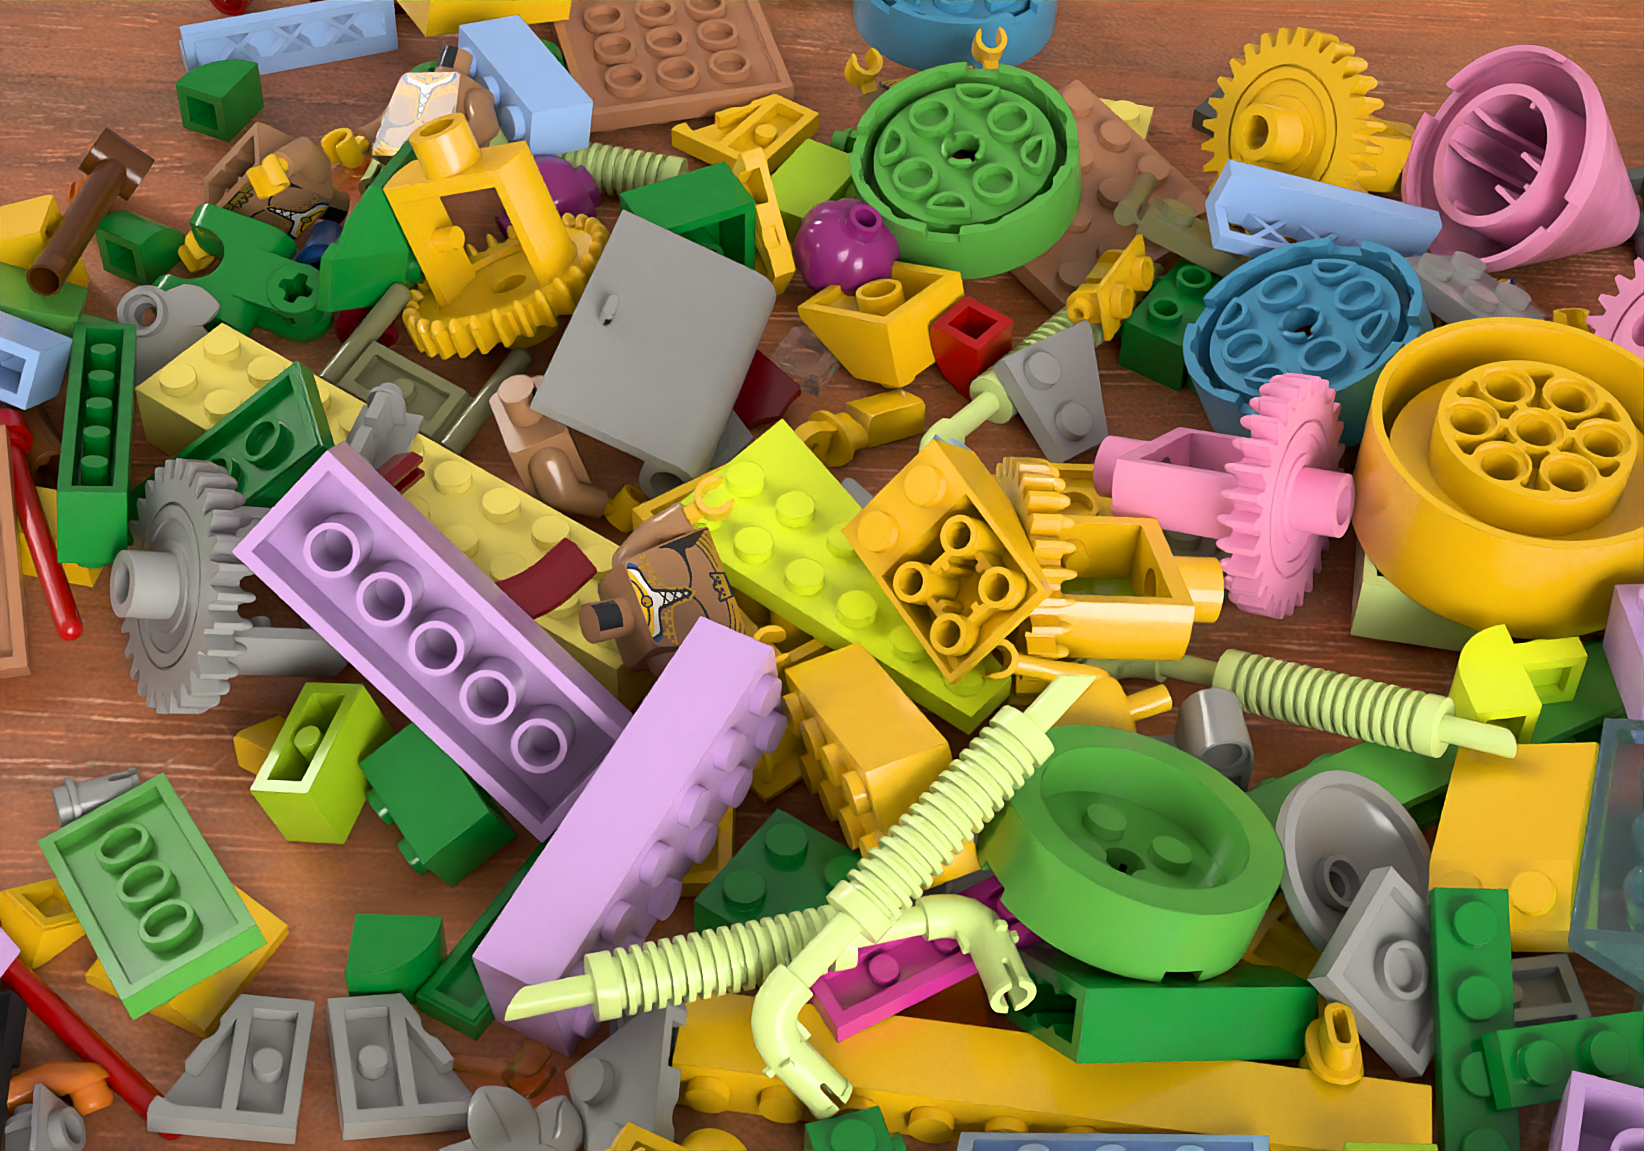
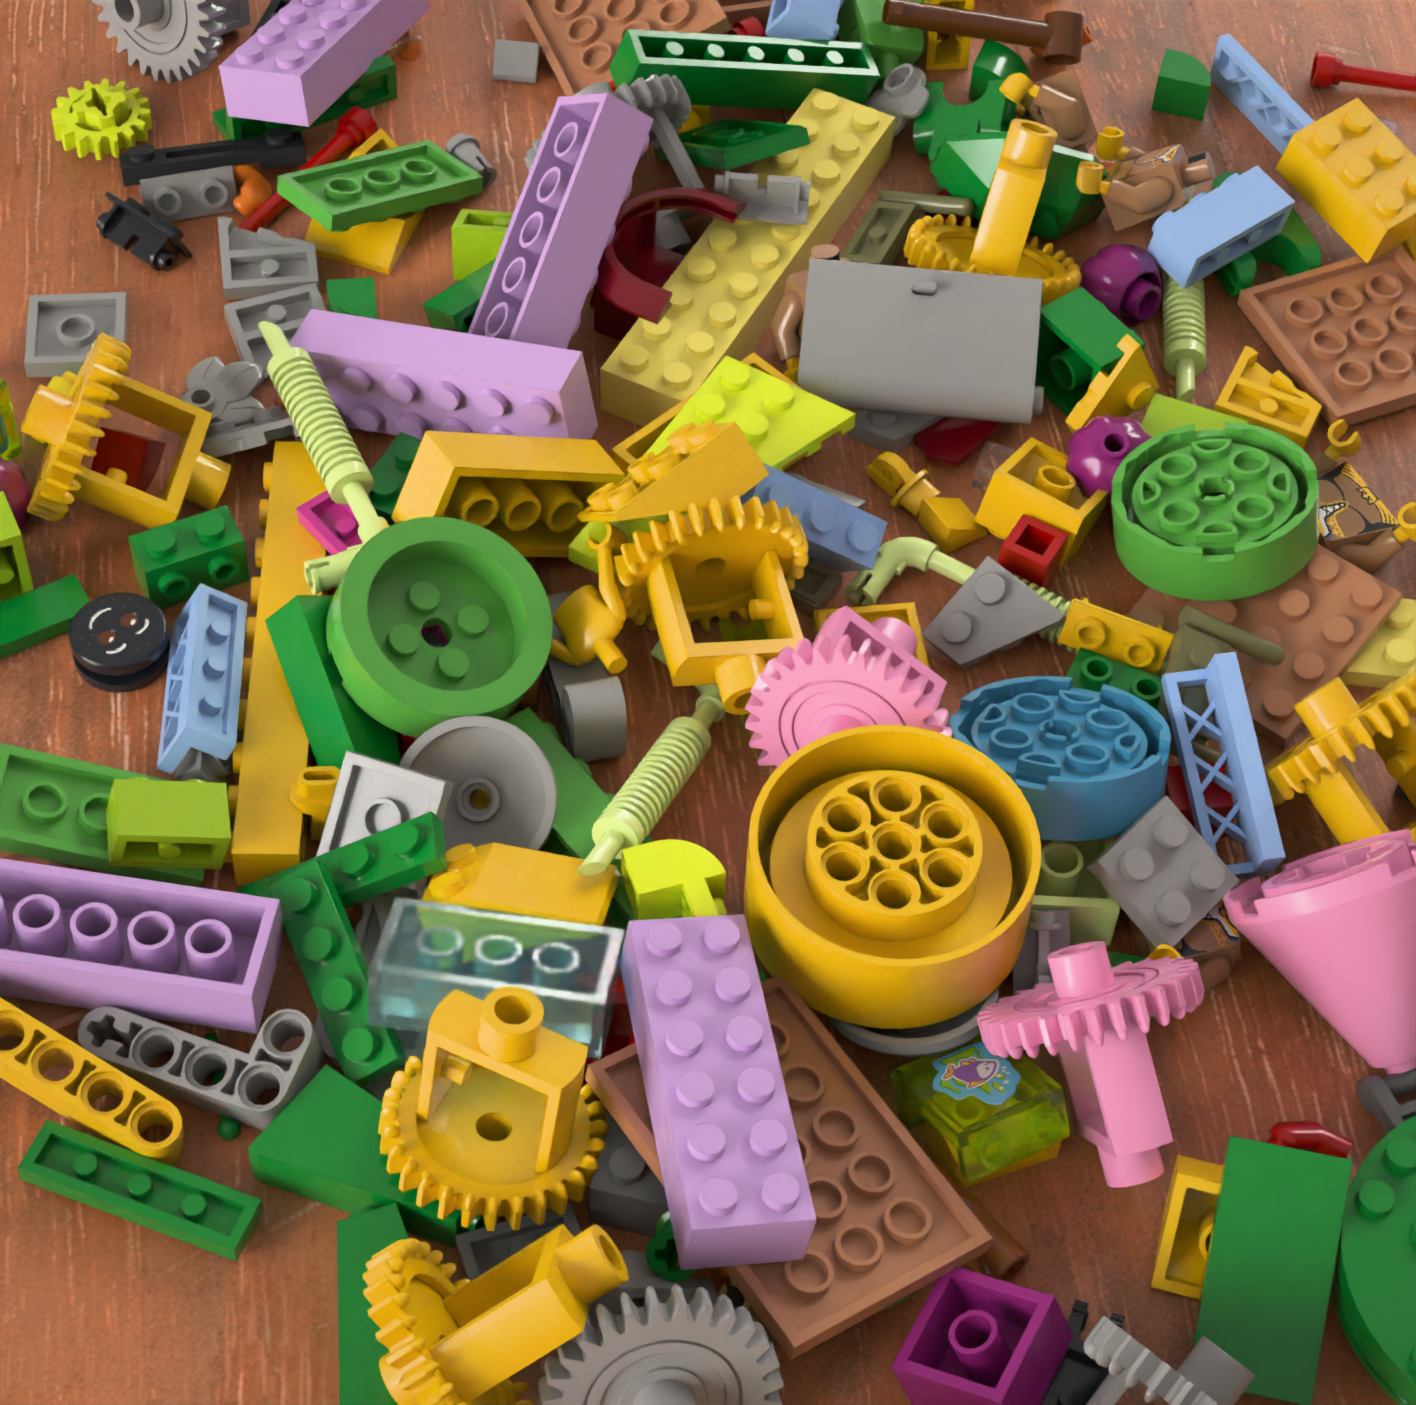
camera: 80 degrees right, 5 degrees up
medium nougat torso [579,475,791,678] -> none
yellowish green piece [750,674,1098,1120] -> none

